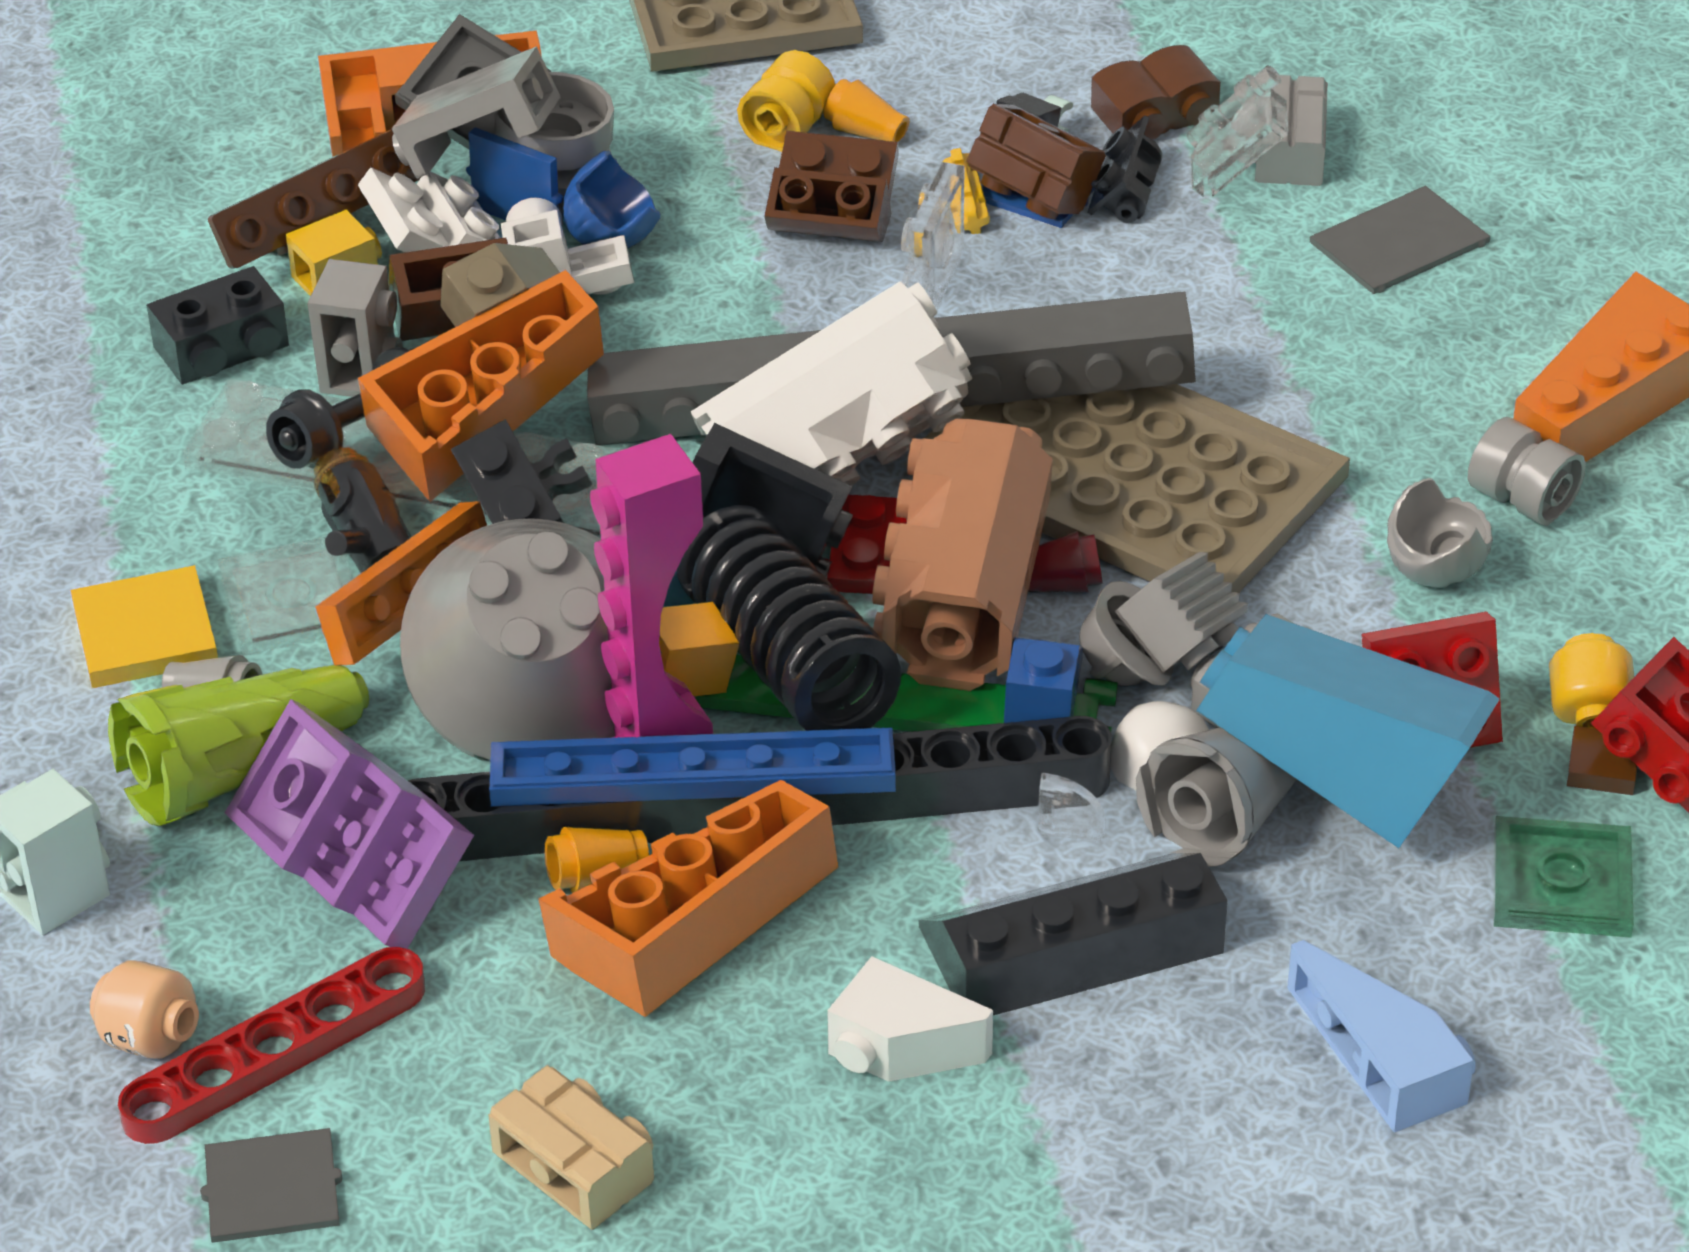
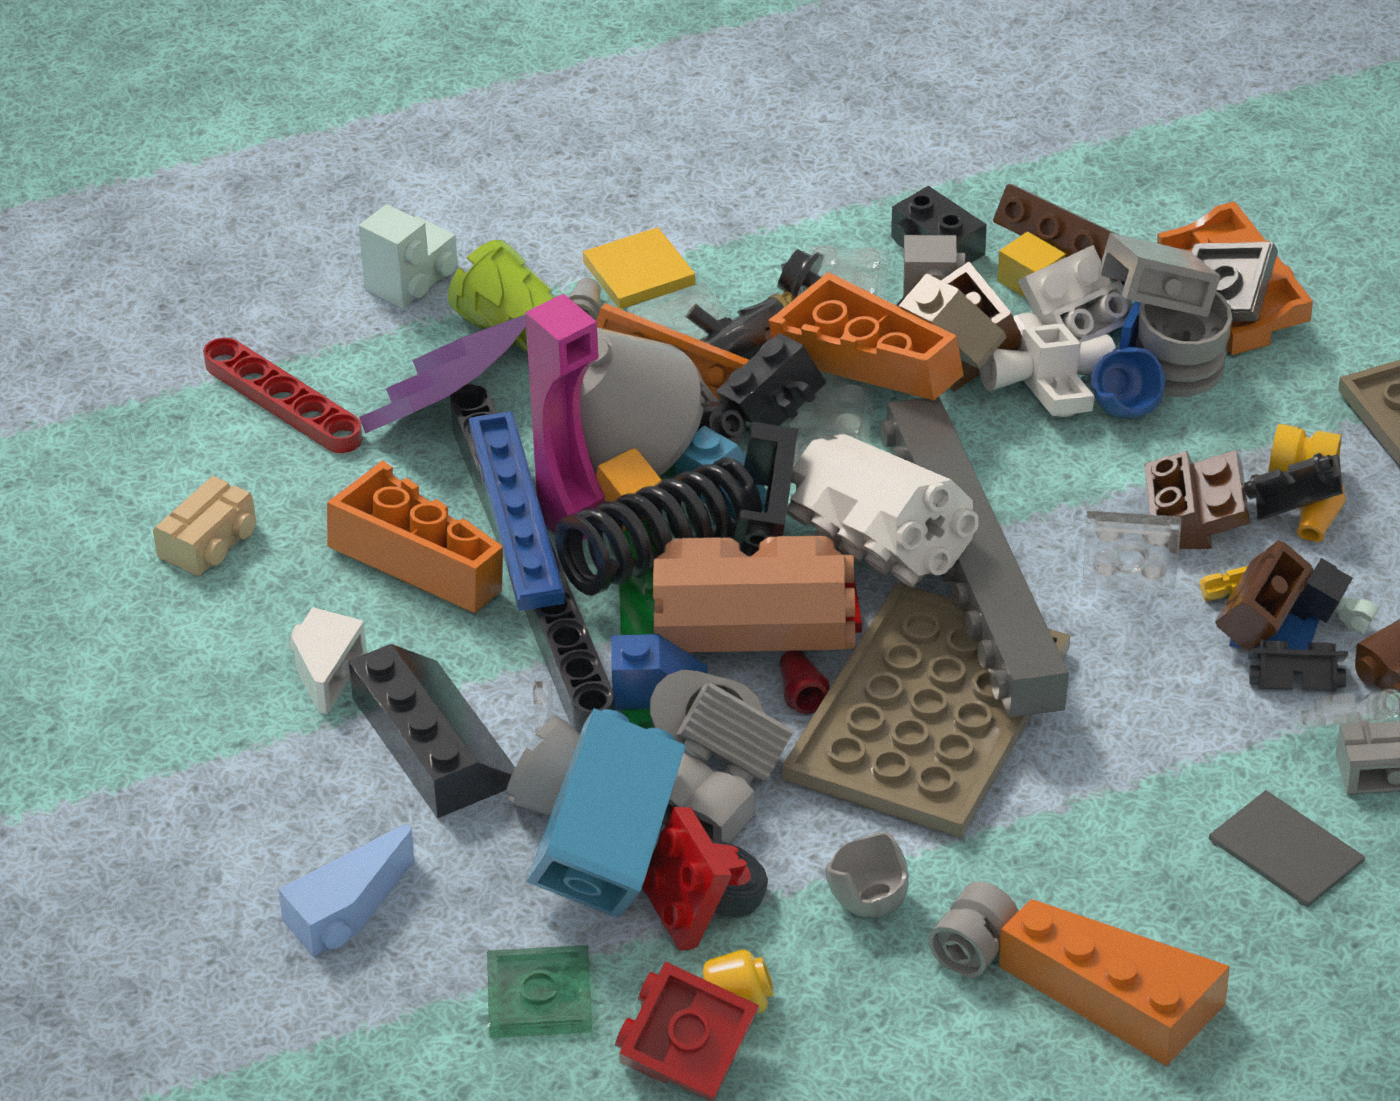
camera: 80 degrees right, 0 degrees up
light nougat head [90,960,199,1059] -> none
dark grey piece [200,1128,343,1243] -> none
light orange cone [545,827,649,893] -> none
none -> black hinge [1244,453,1343,521]

